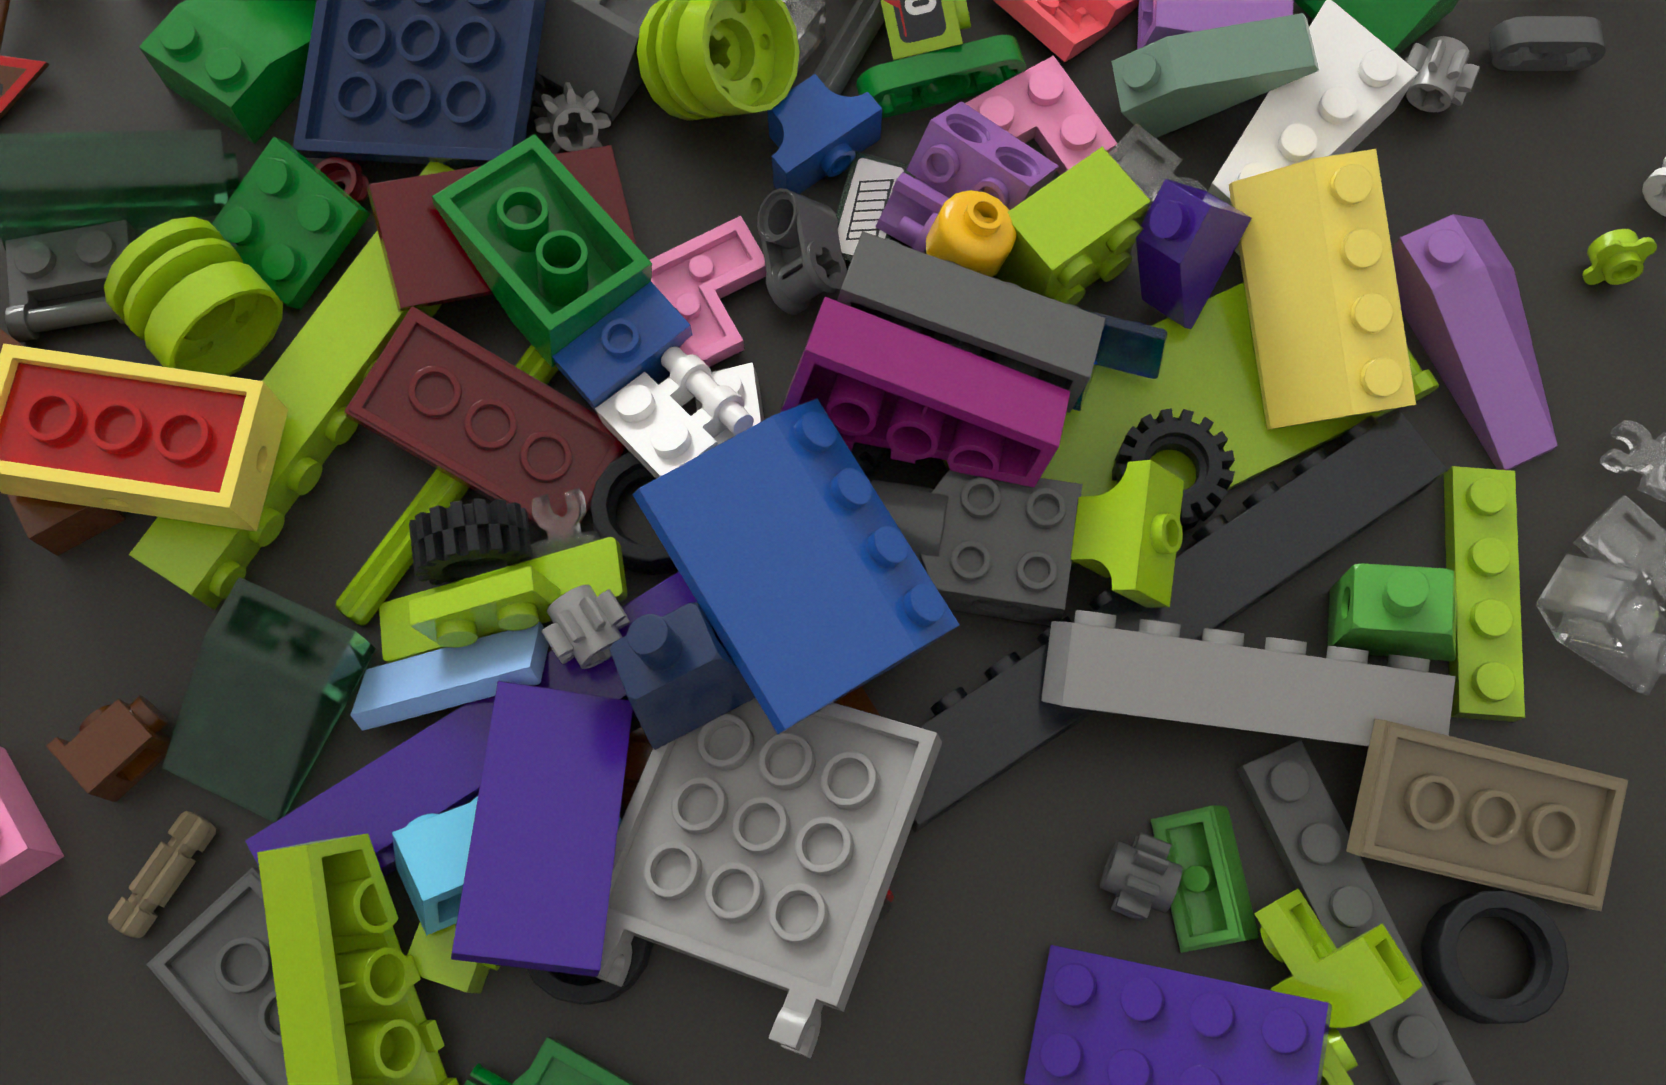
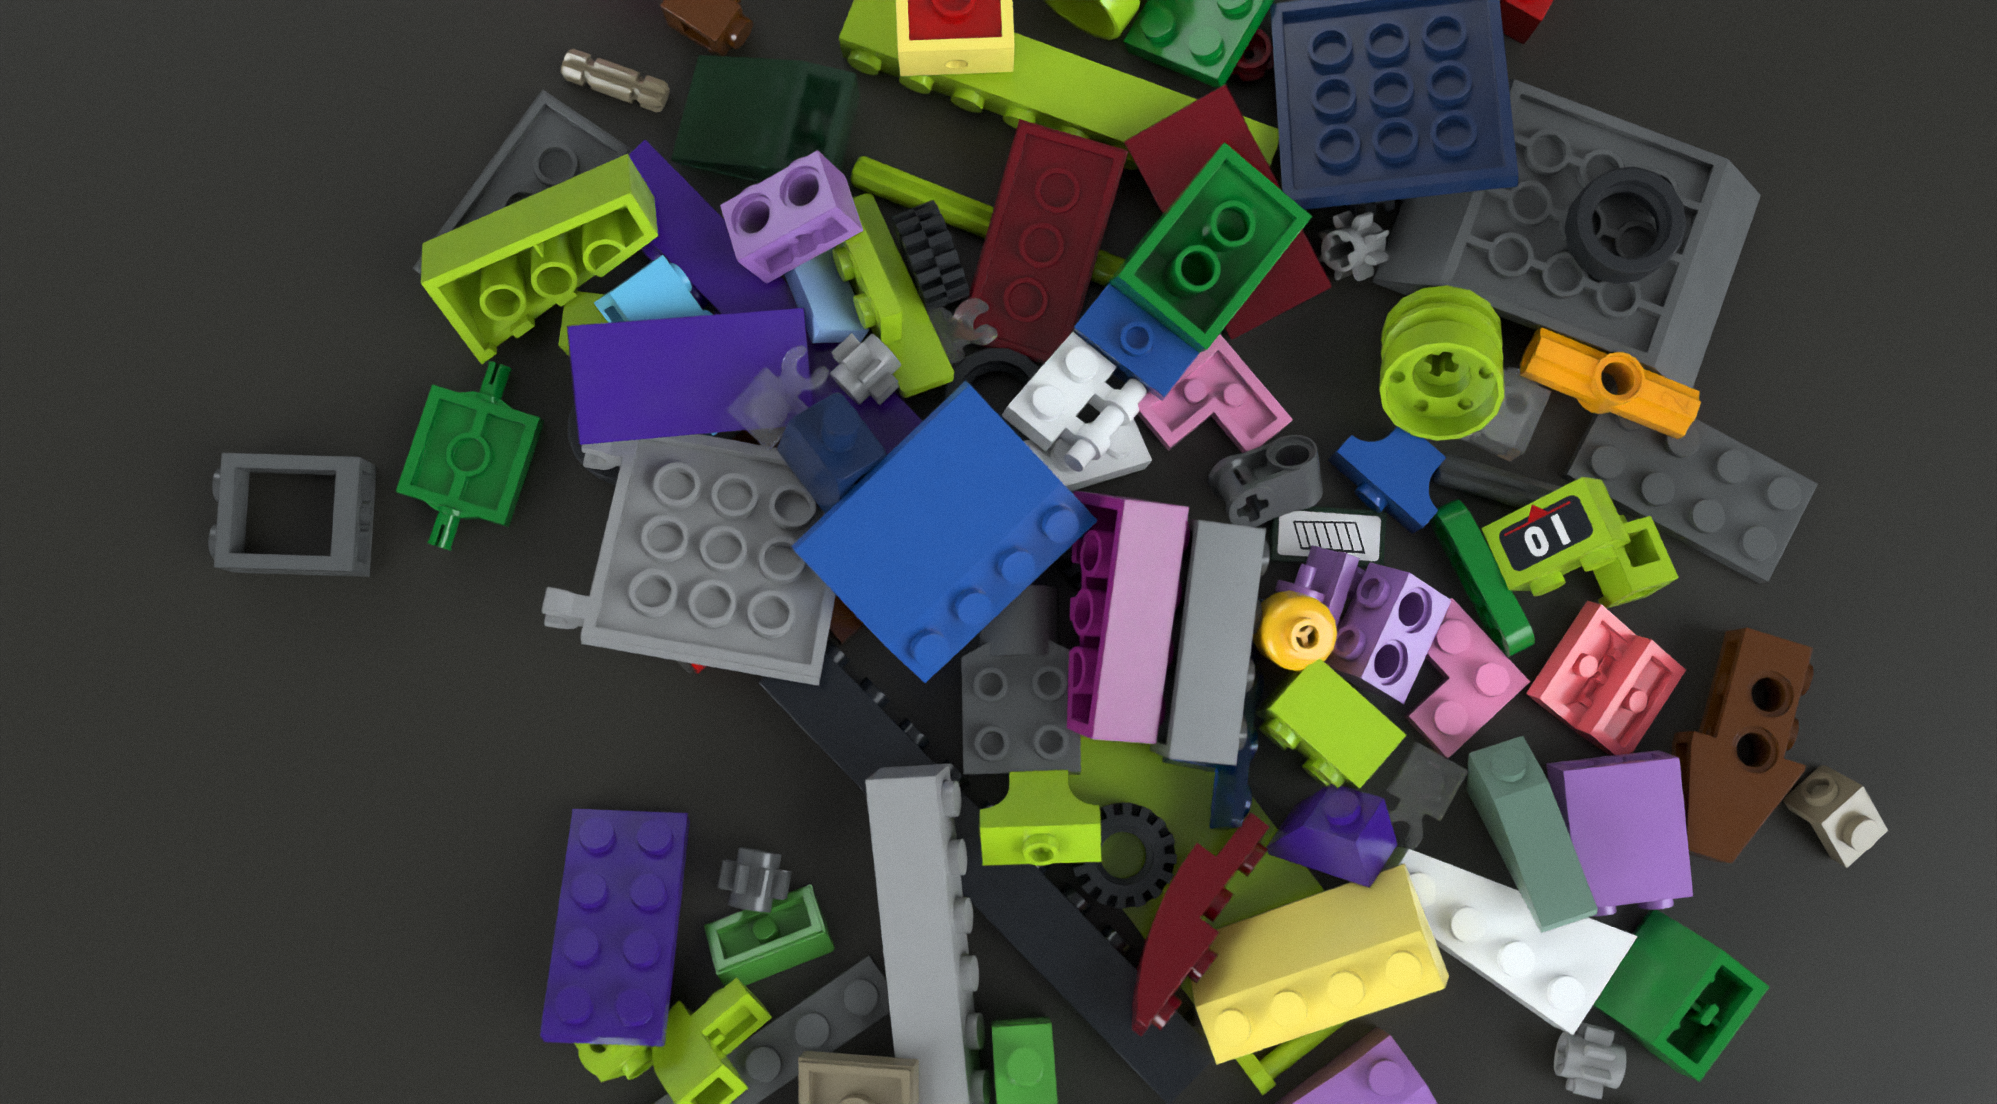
camera: 75 degrees right, 10 degrees up
none -> medium lavender brick [720,150,864,284]
none -> clear plate [724,345,829,451]
none -> dark red slope [1132,812,1270,1037]

